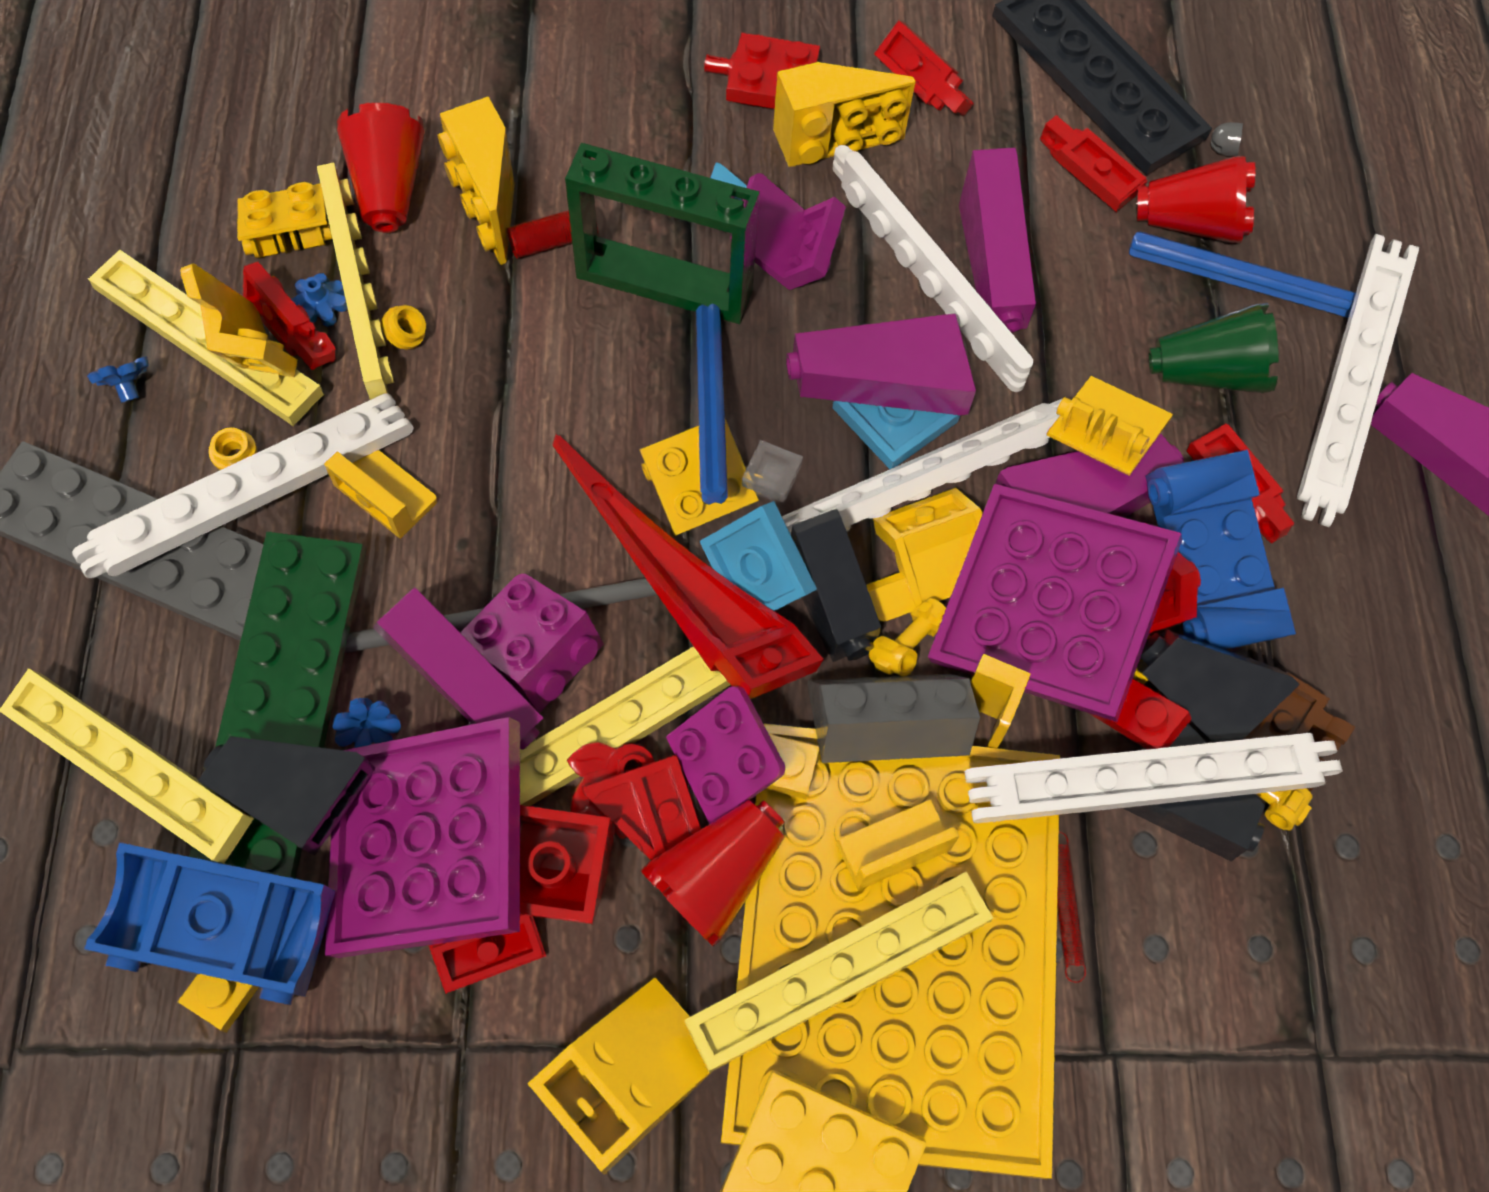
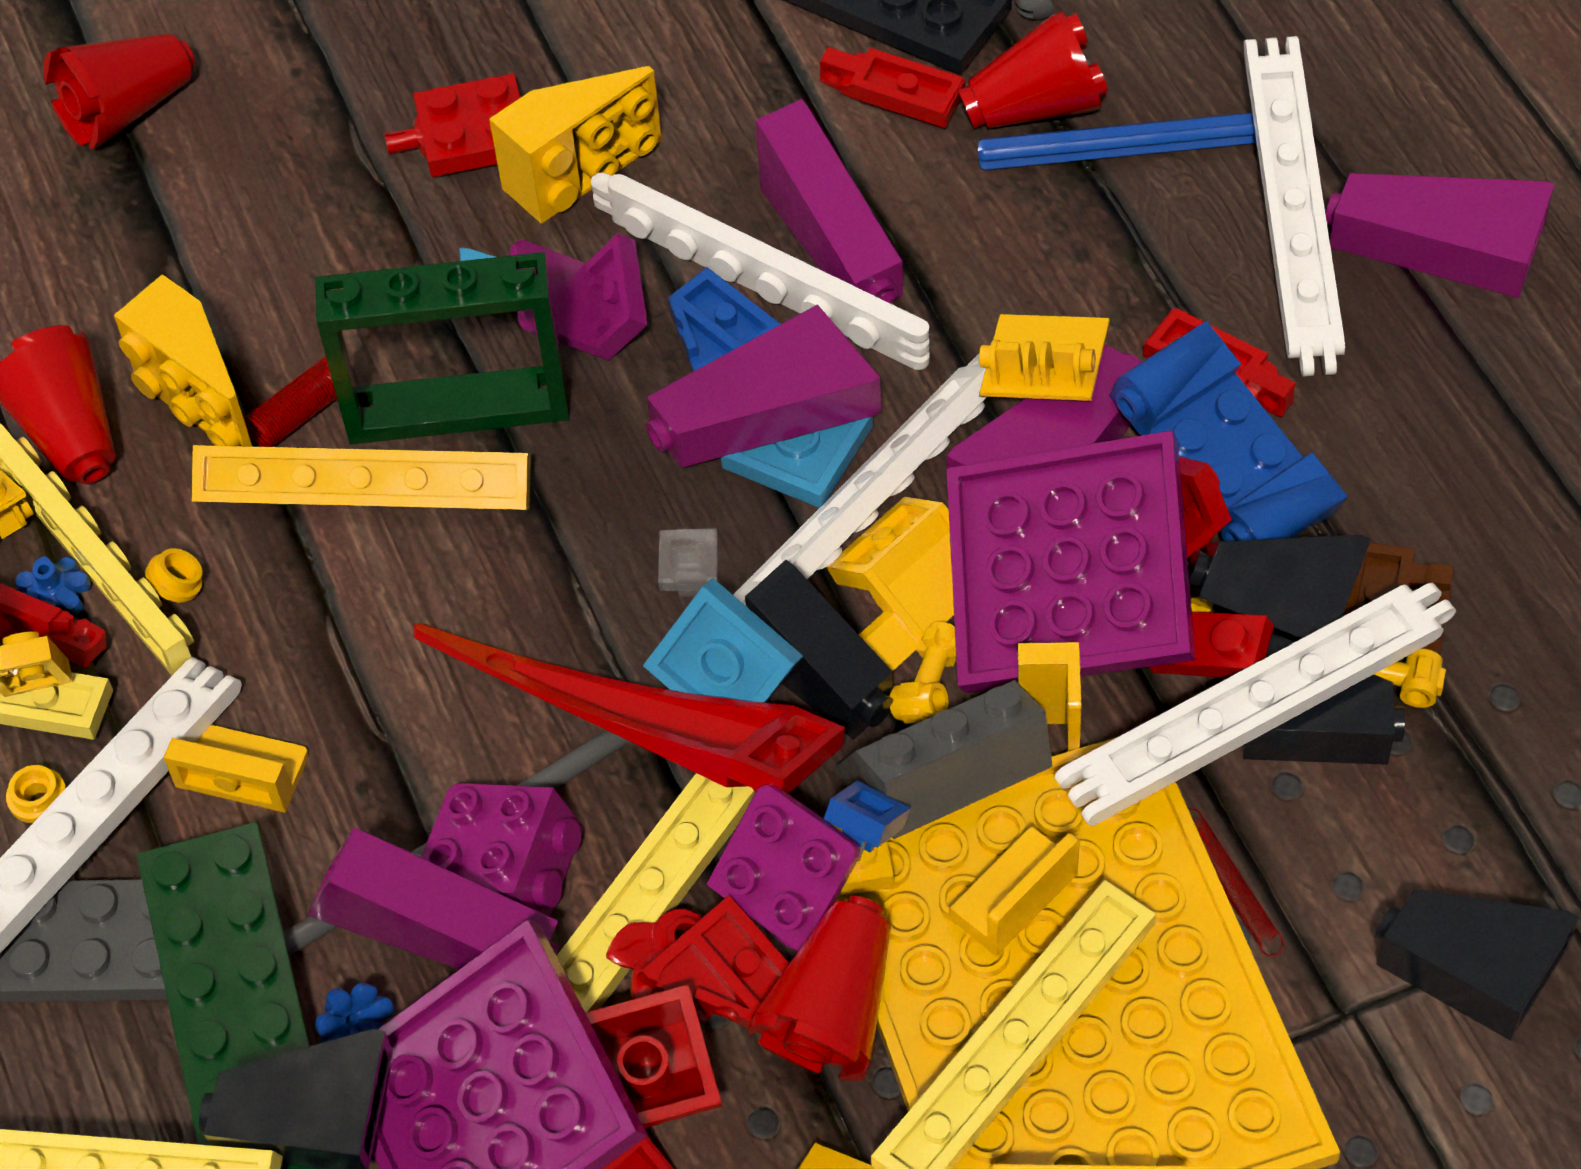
camera: 15 degrees left, 10 degrees down
yellow hinge [640,419,759,536] -> none
blue axle [696,303,728,505] -> none
red hinge [874,20,974,116] -> none
dark green cone [1149,303,1279,393] -> none
none -> yellow plate [192,445,531,510]
none -> blue wing [668,267,780,371]
none -> blue tile [823,780,911,862]
none -> black slope [1375,890,1580,1041]

